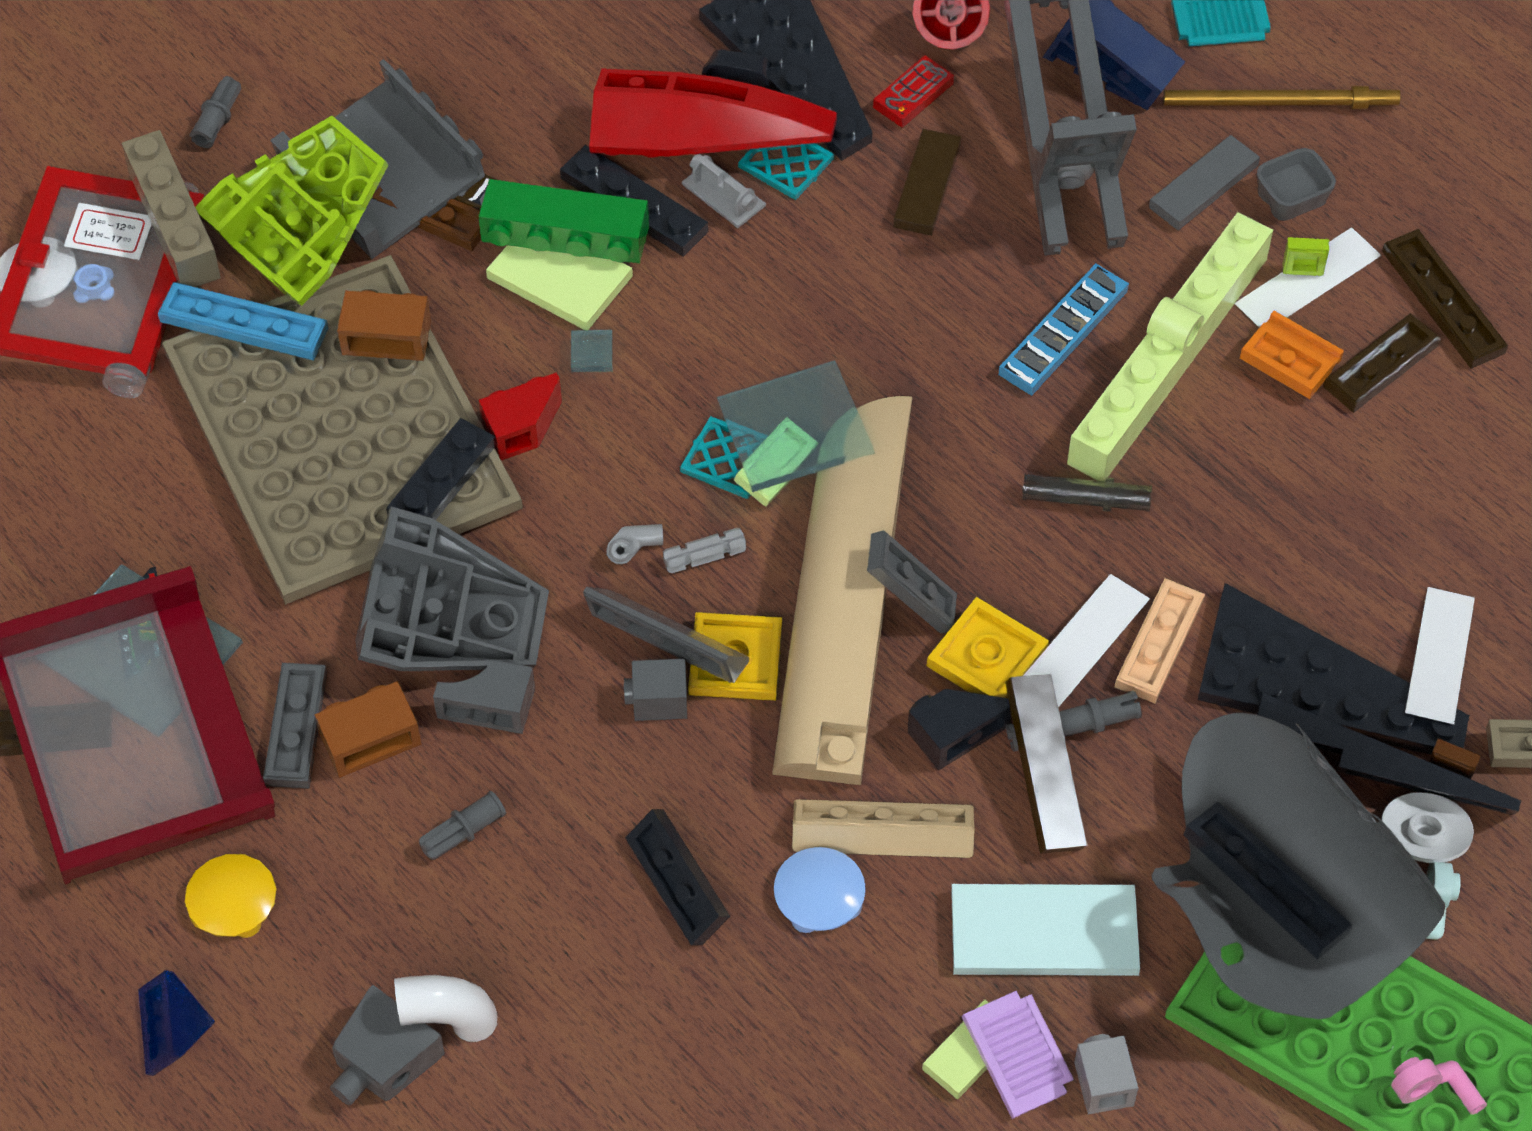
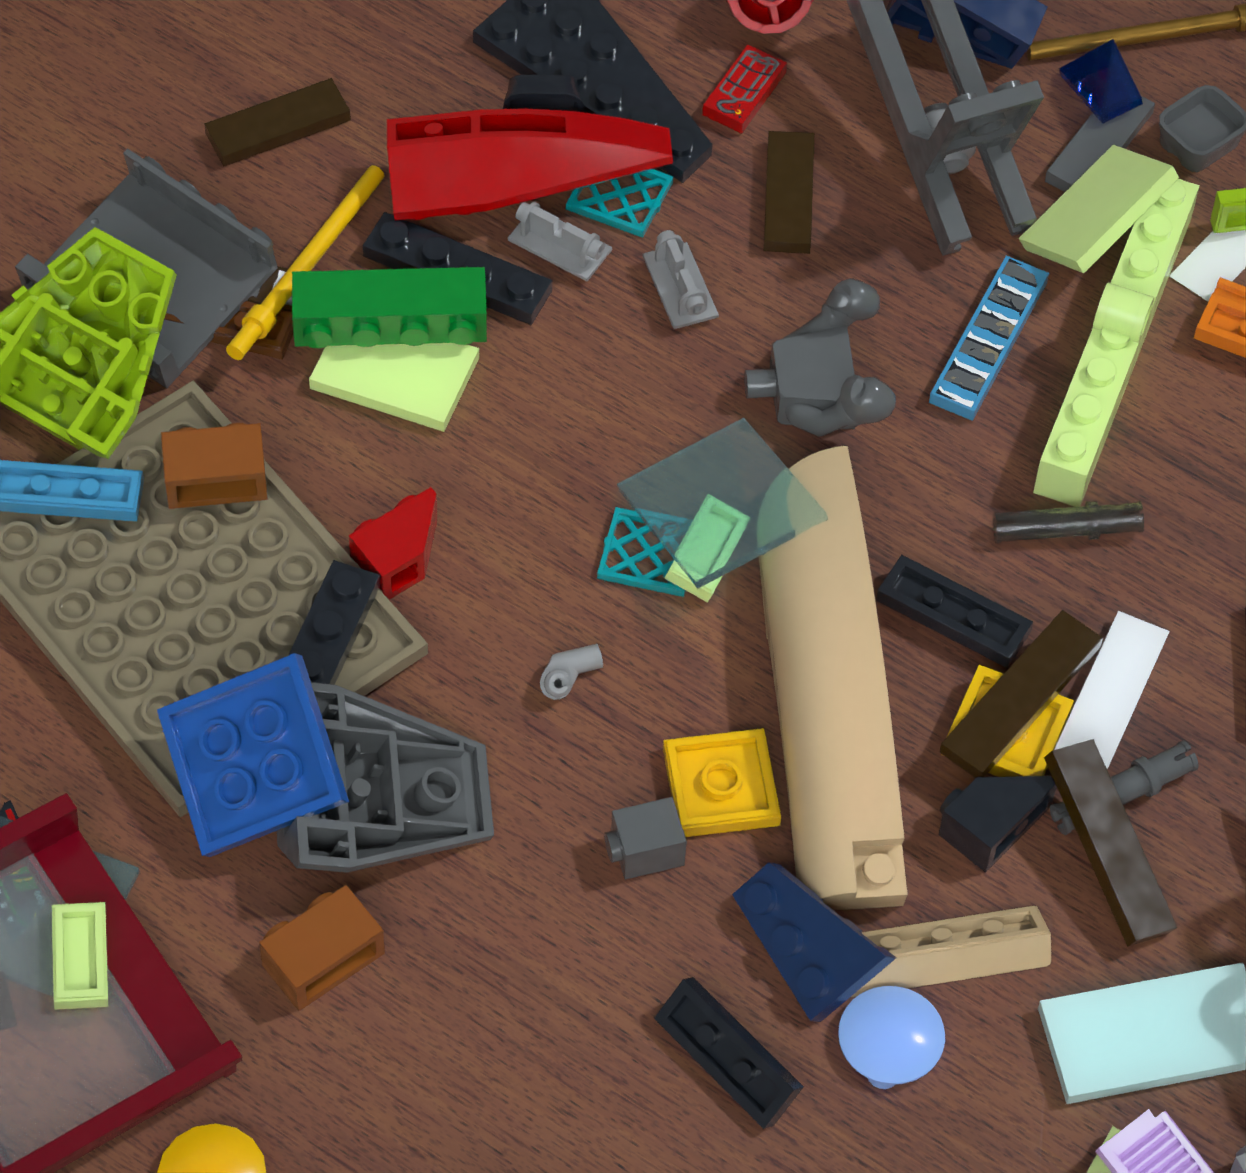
camera: 15 degrees left, 0 degrees up
dark grey tile [263,663,327,789] -> none
dark grey axle [419,791,506,860] -> none
dark grey arch [433,659,535,734] -> none
clear light blue tile [571,330,613,372] -> none
dark grey slope [583,587,749,683] -> none
light grey axle [663,528,746,573] -> none
dark grey tile [867,530,957,633] -> none
light nougat tile [1115,578,1205,704] -> none
none -> yellowish green tile [52,902,109,1010]
none -> blue plate [157,653,349,857]
none -> dark brown tile [204,78,351,167]
none -> yellow bar [226,165,384,360]
none -> light grey hinge [643,230,719,329]
none -> dark blue wing [732,862,896,1022]
none -> dark grey torso [744,278,896,437]
none -> black plate [876,554,1033,668]
none -> dark brown tile [939,610,1103,778]
none -> yellowish green tile [1018,145,1179,273]
none -> clear blue slope [1059,39,1143,124]

